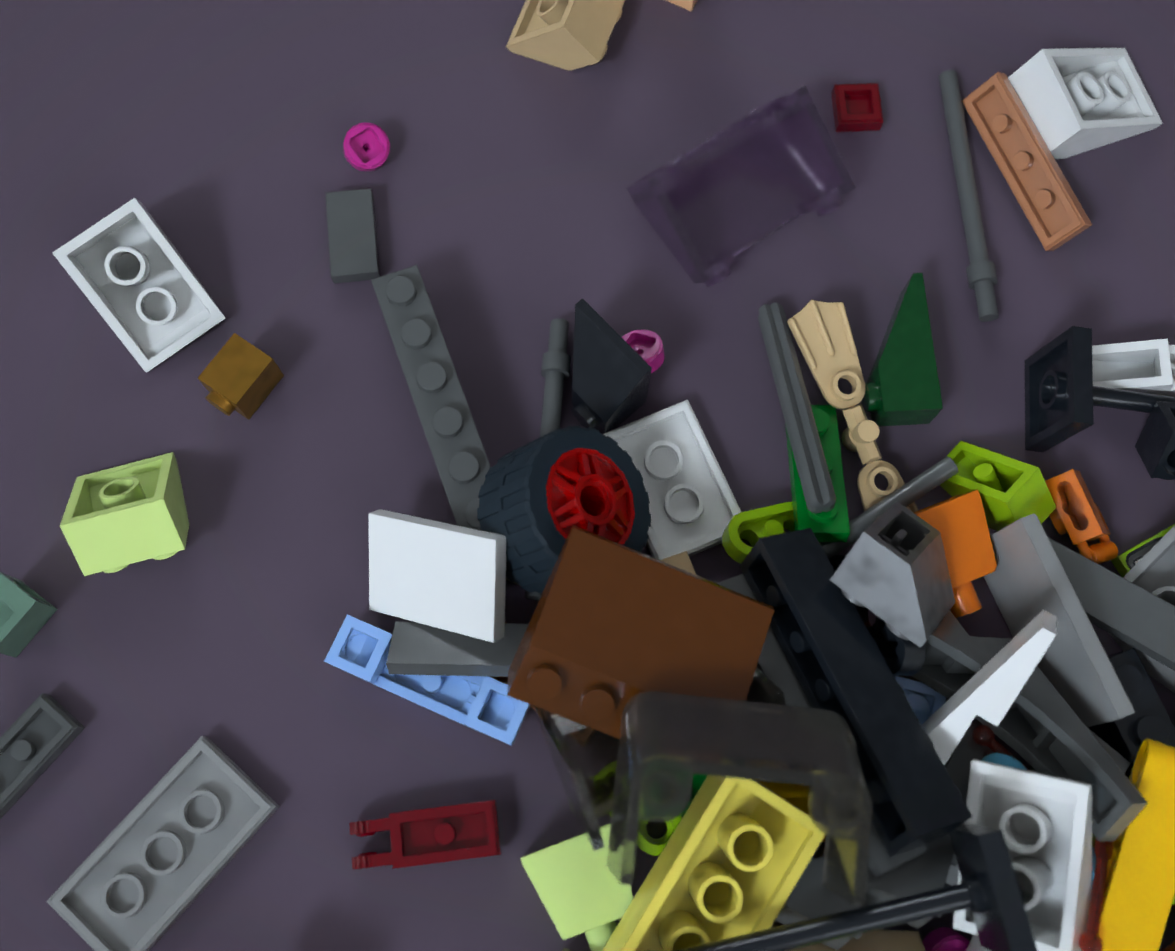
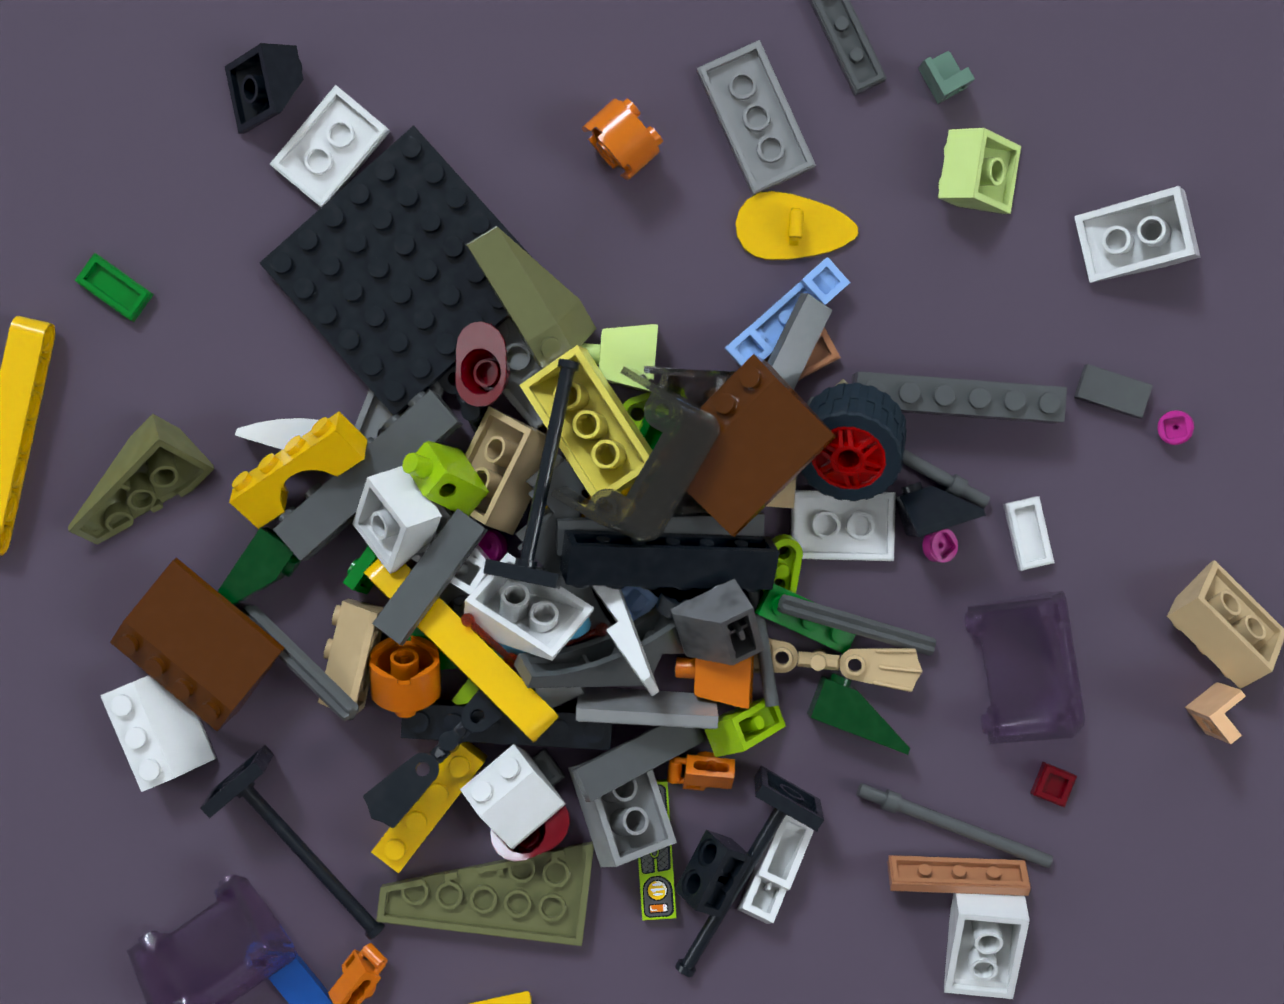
camera: 120 degrees right, 15 degrees up
pearl gold brick [198,333,284,420] -> none
dark red hinge [349,800,501,870] -> none
white tile [368,509,506,643] -> none
none -> yellow shield [735,191,858,260]
none -> white tile [1003,496,1055,571]

